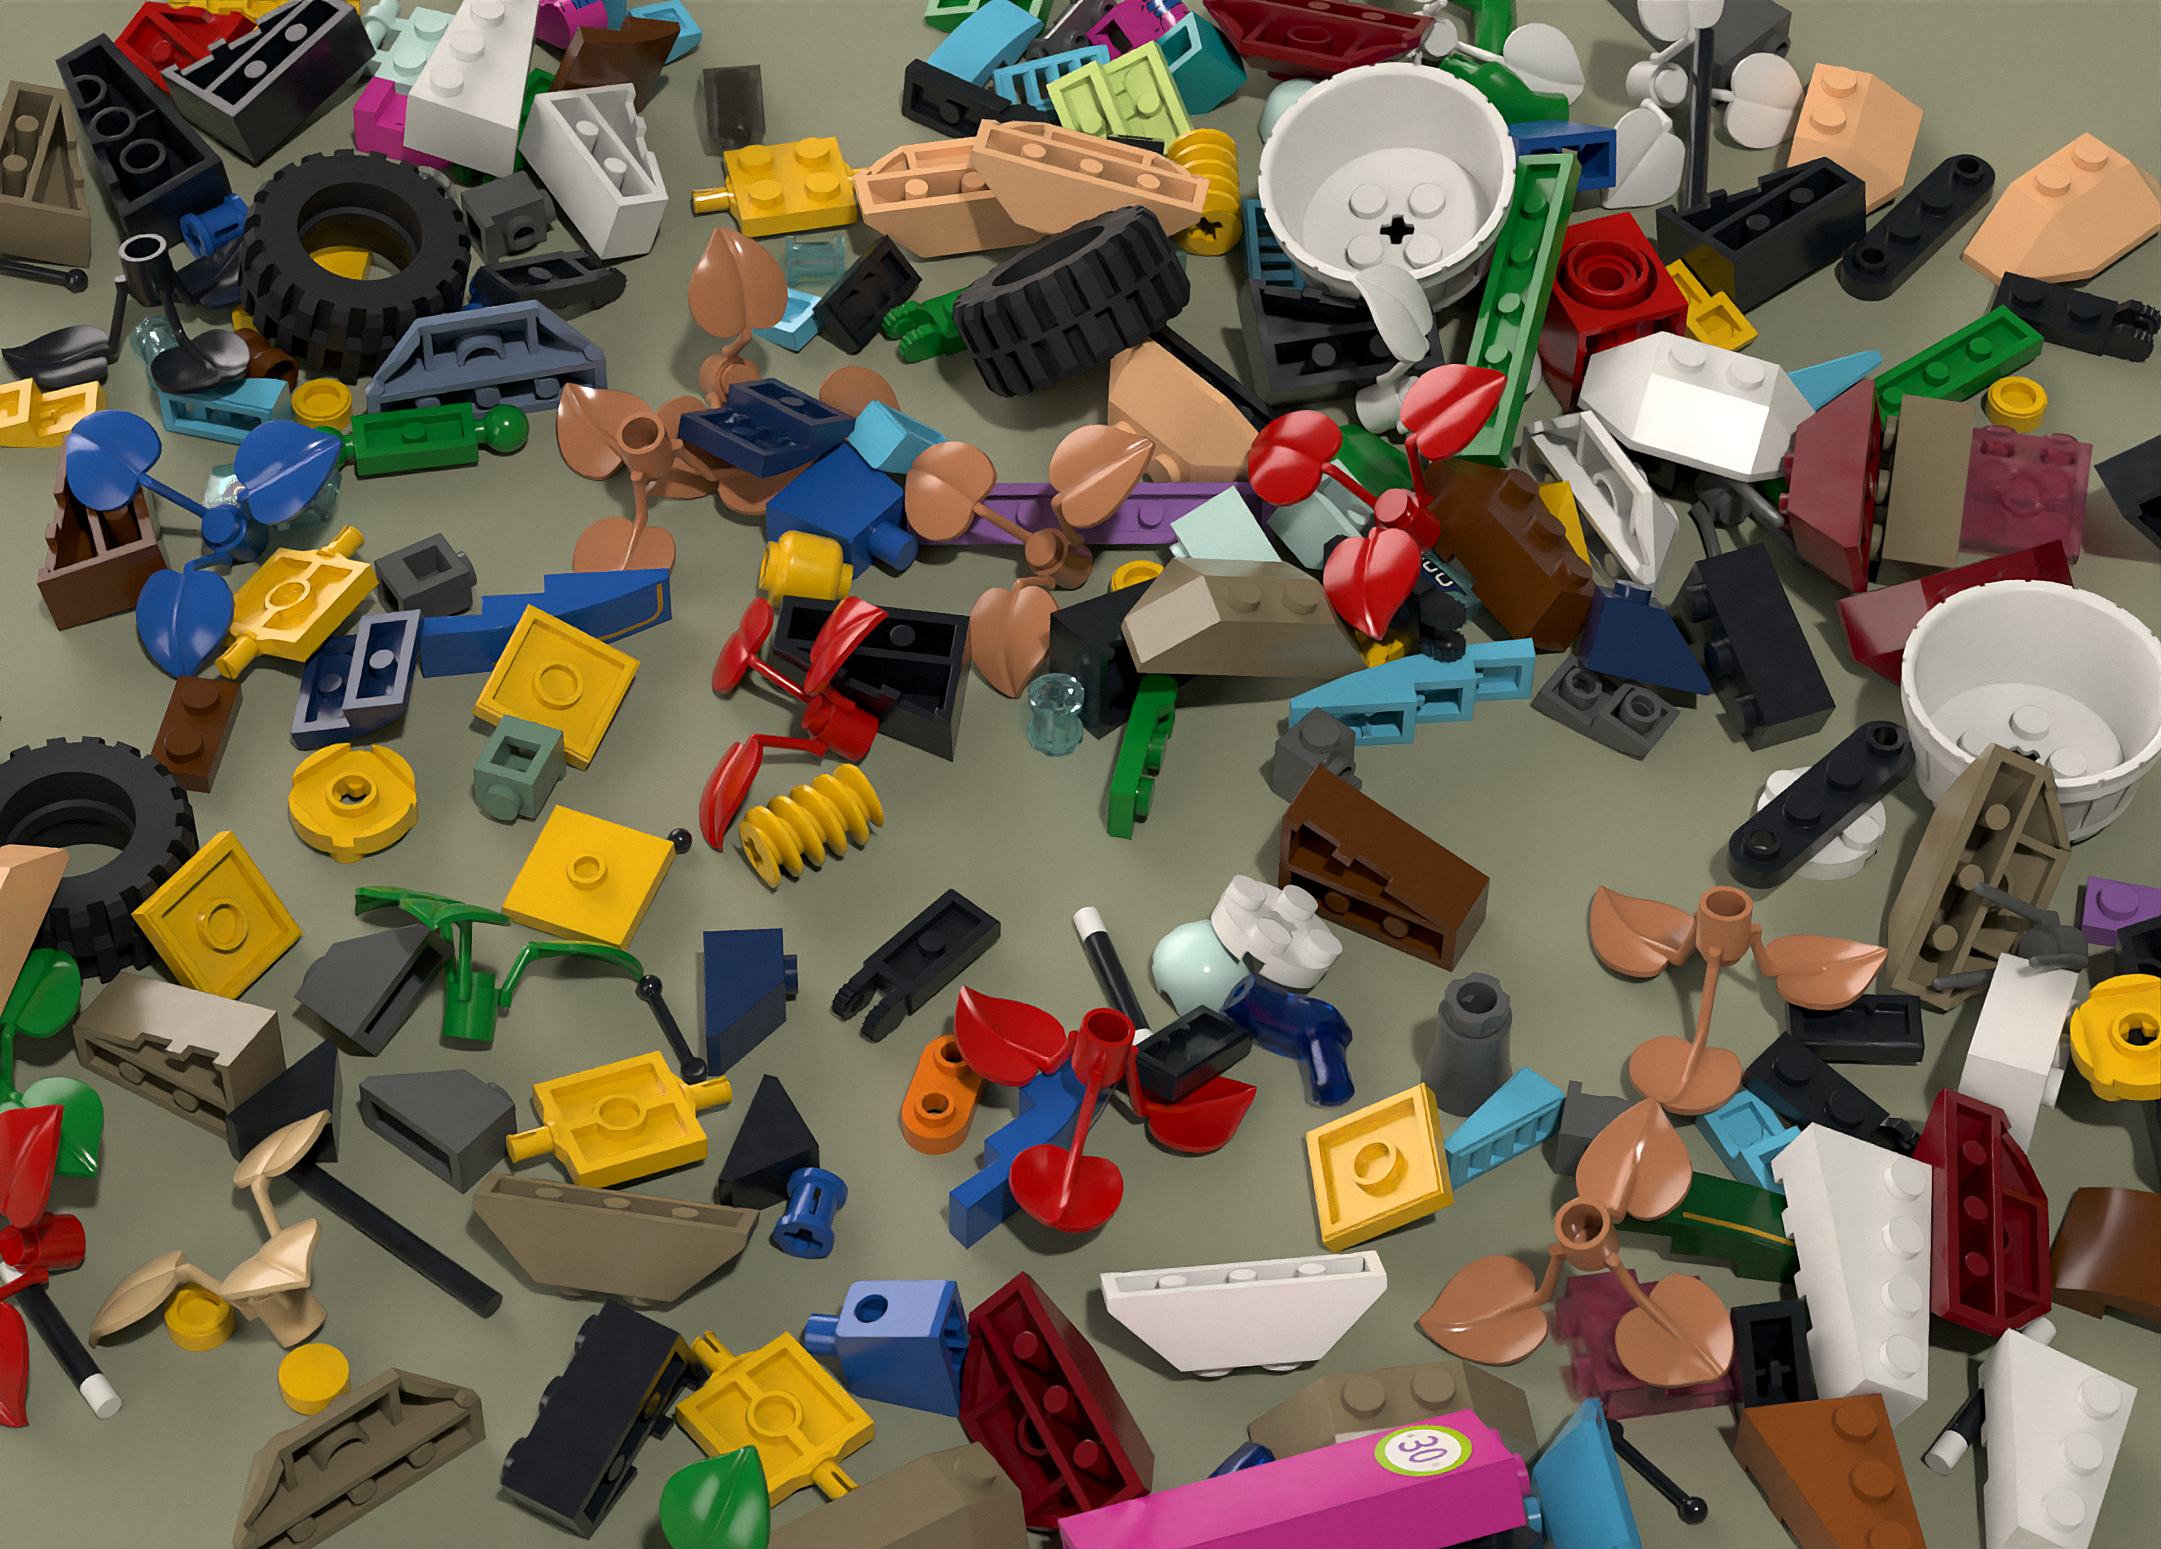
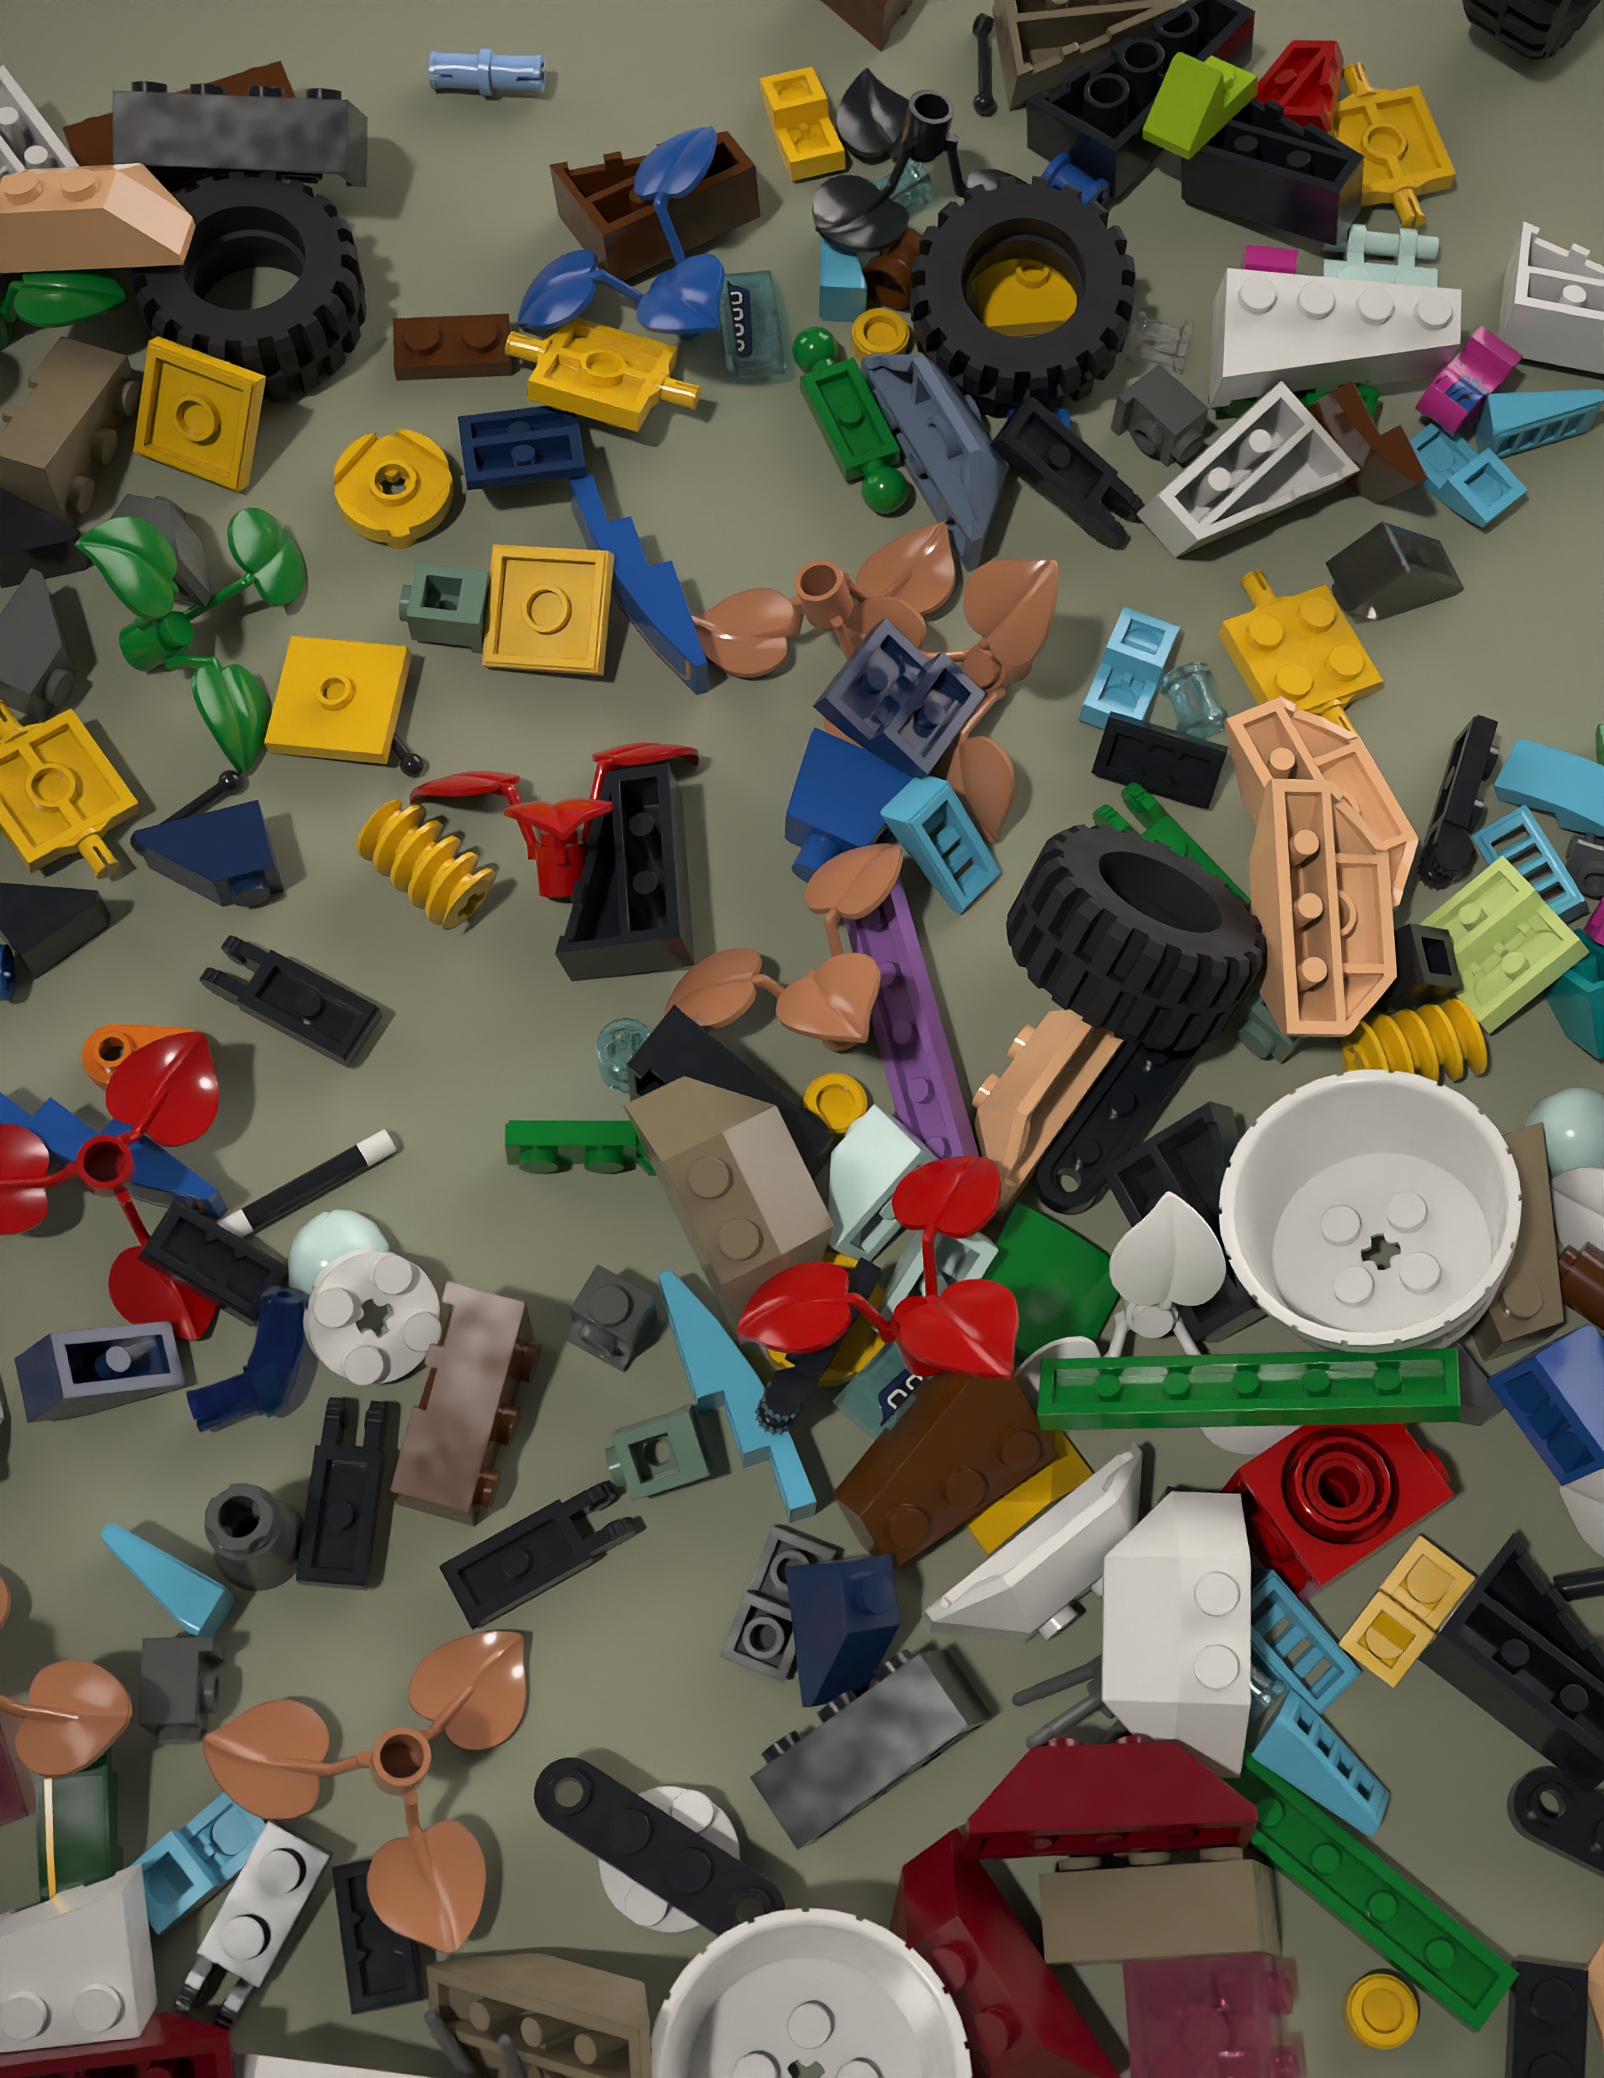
camera: 75 degrees right, 20 degrees up
dark grey brick [374,532,477,617] -> none
yellow head [758,530,853,609] -> none
yellow plate [1306,1083,1455,1254] -> none
none -> dark blue slope [14,1321,185,1423]
none -> black hinge [296,1397,388,1591]
none -> black hinge [439,1480,638,1630]
none -> sand green brick [605,1403,714,1501]
none -> lime slope [1143,52,1258,160]

